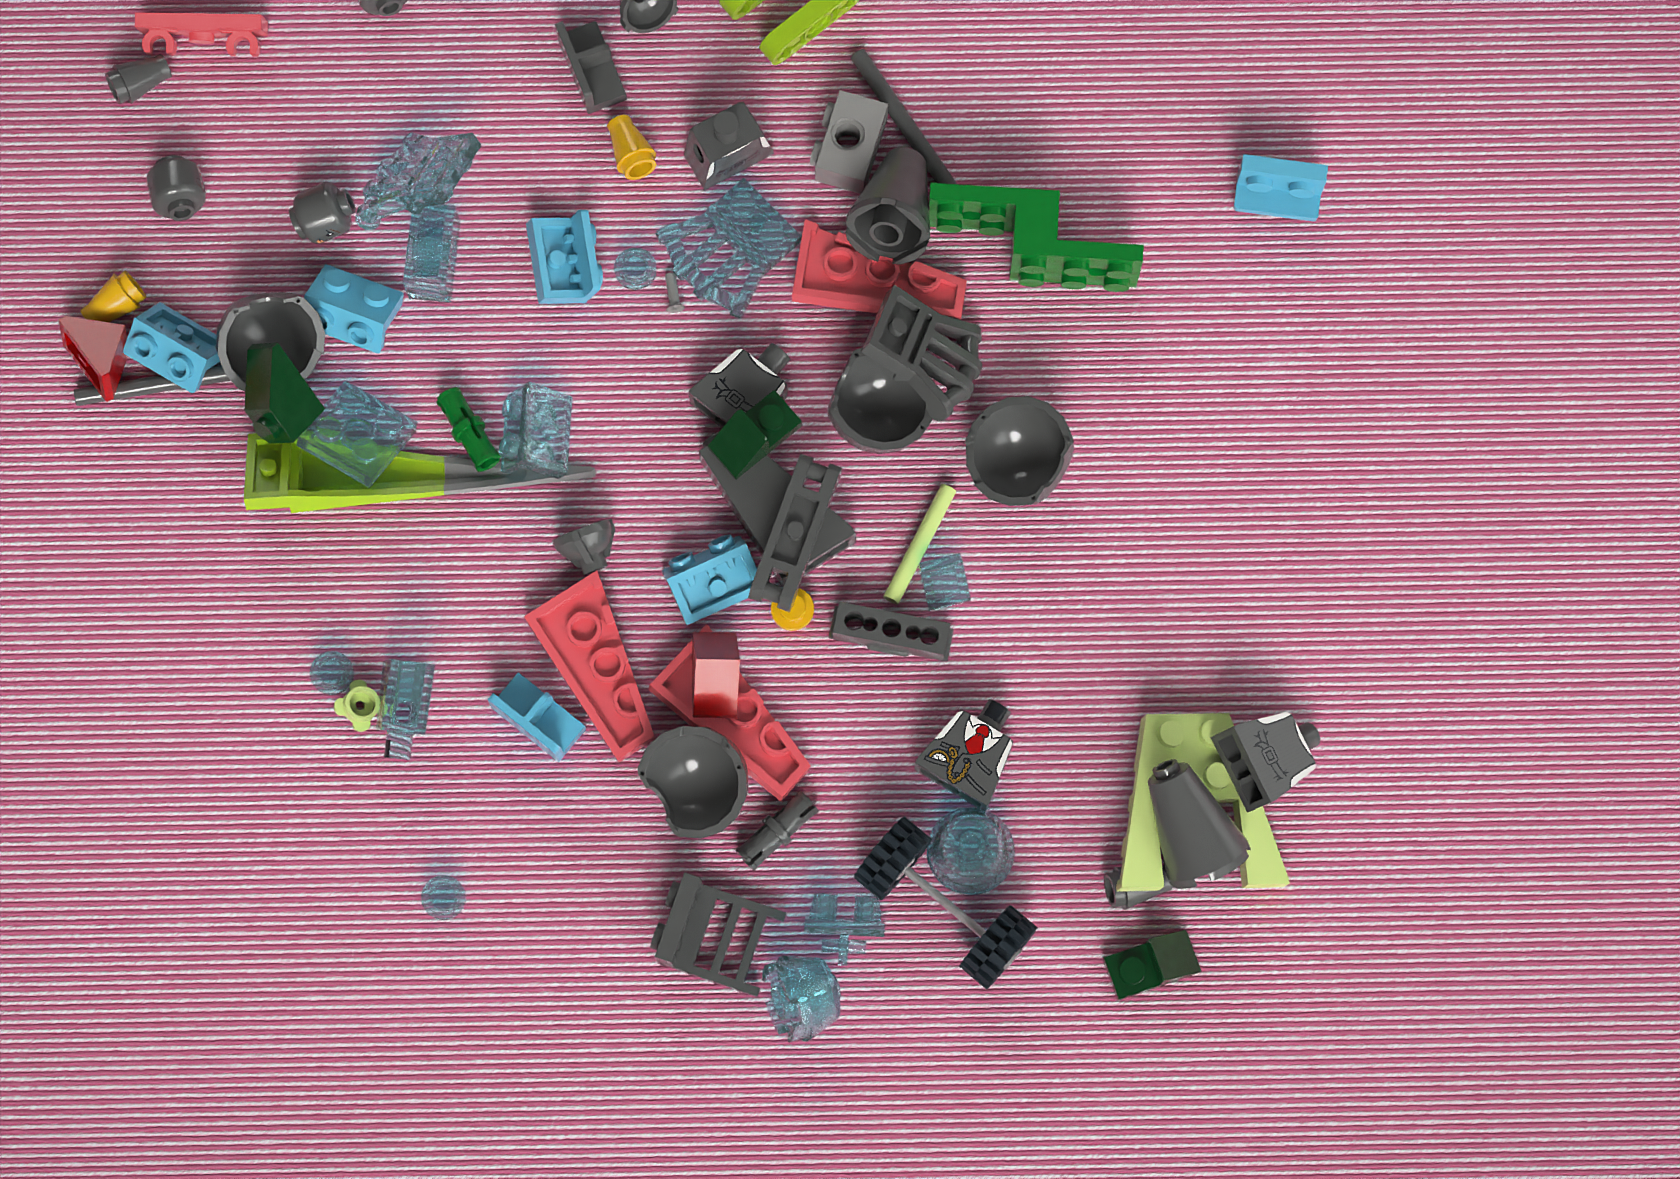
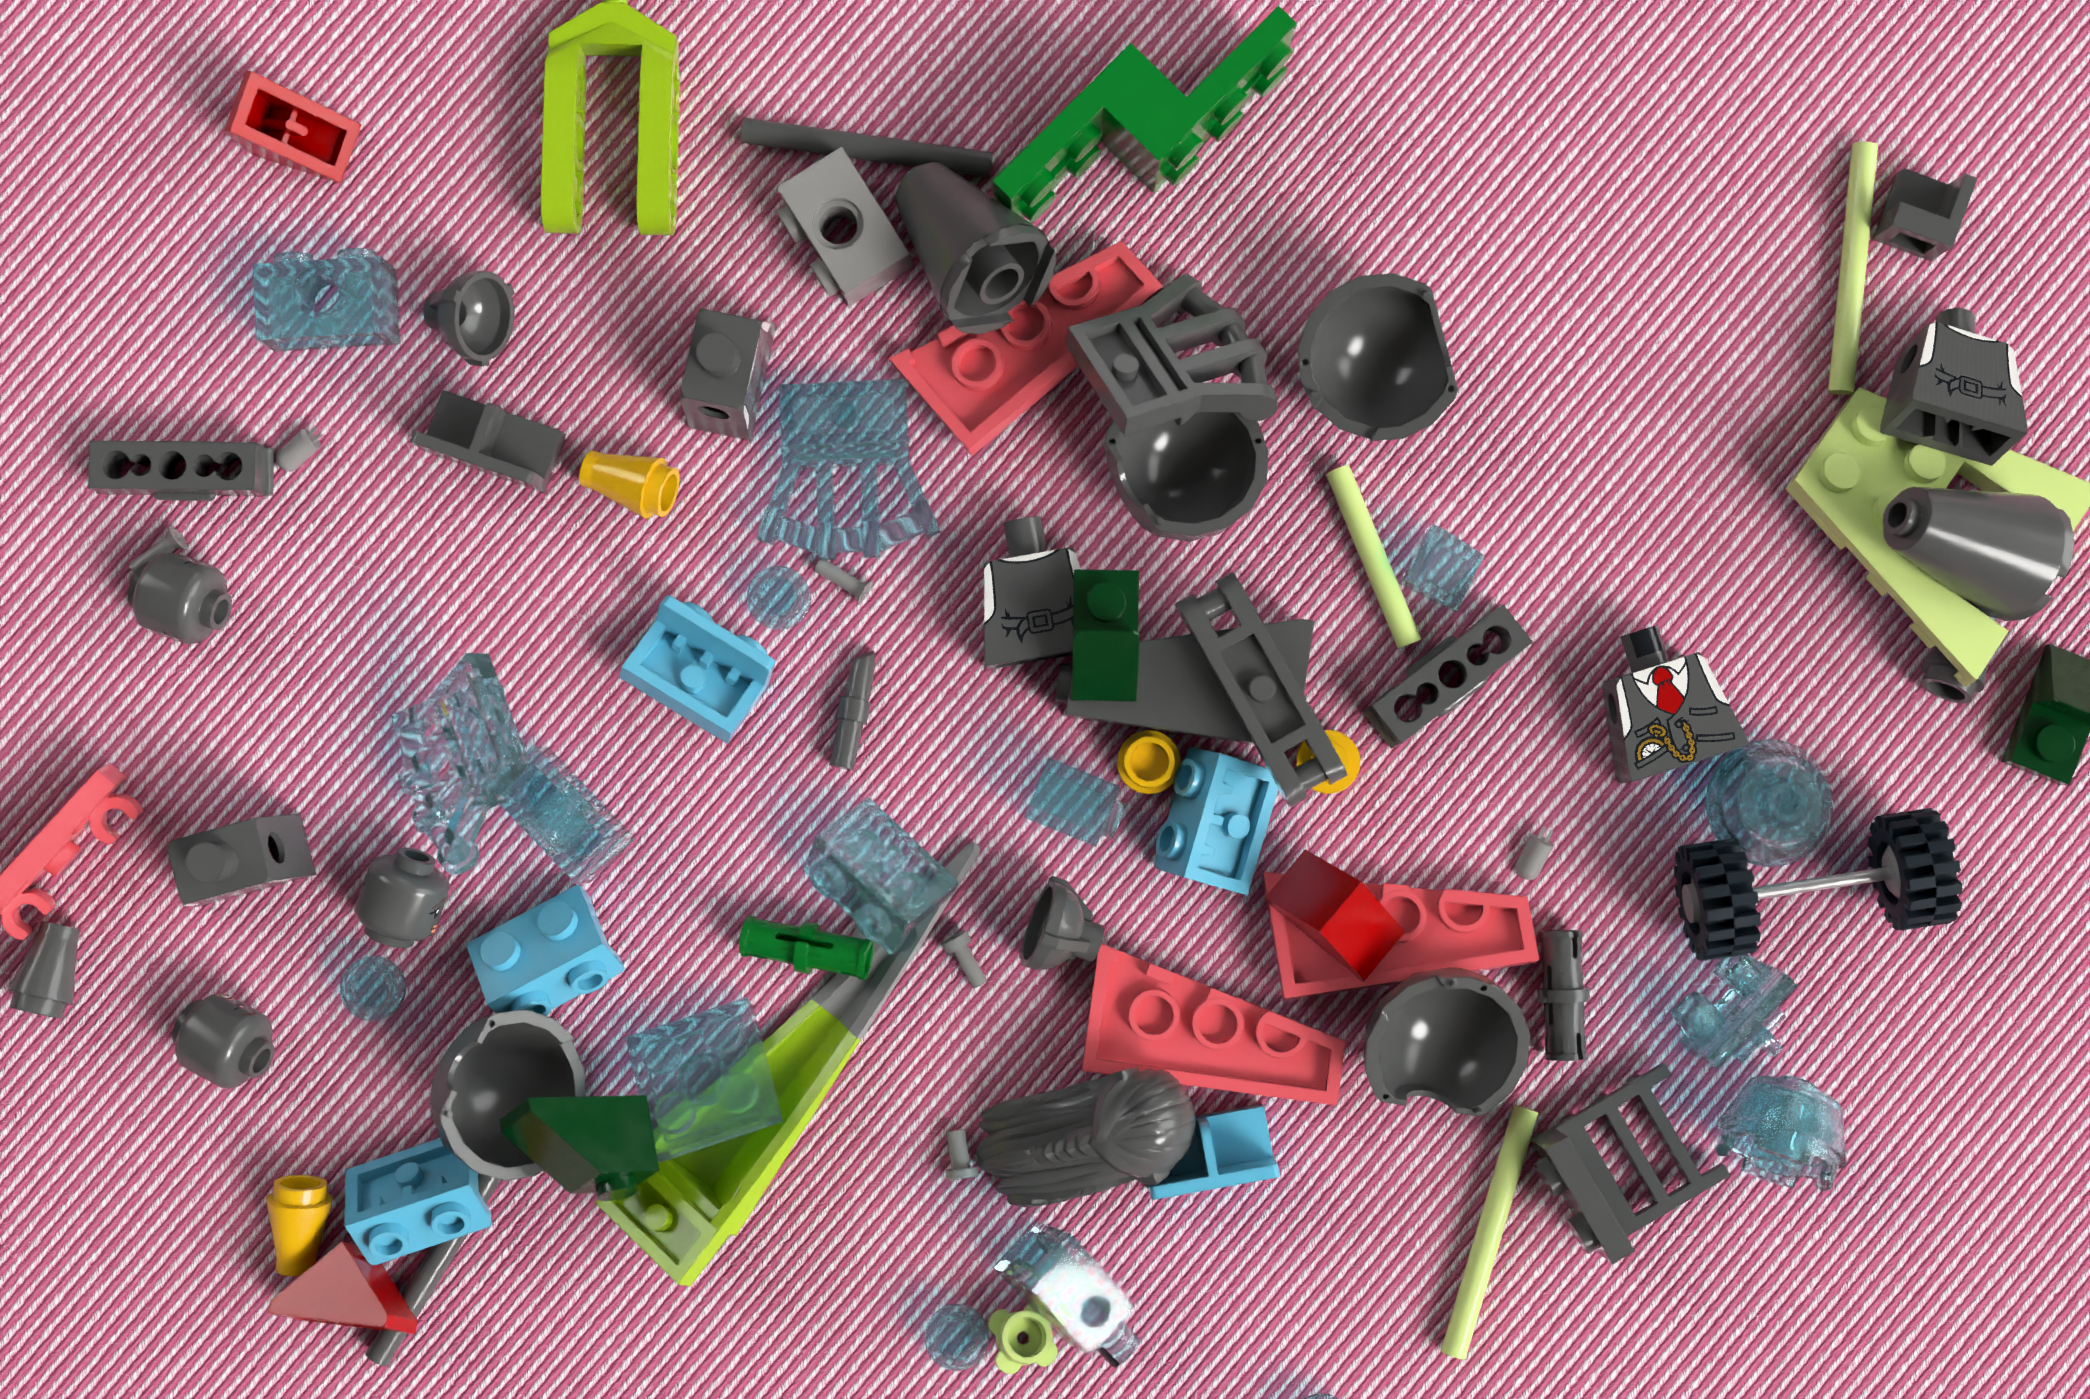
camera: 50 degrees left, 10 degrees up
none -> dark grey torso [166,814,317,907]
none -> clear light blue plate [340,956,406,1021]
none -> dark grey piece [829,651,875,771]
none -> light grey piece [941,930,987,988]
none -> light grey piece [946,1129,978,1181]
none -> dark grey hair [975,1067,1196,1207]
none -> clear light blue brick [1024,757,1126,846]
none -> yellow plate [1117,730,1181,794]
none -> yellowish green bar [1441,1105,1539,1360]
none -> light grey piece [1514,826,1554,880]
none -> yellowish green bar [1828,141,1878,395]
none -> dark grey panel [1872,169,1977,261]

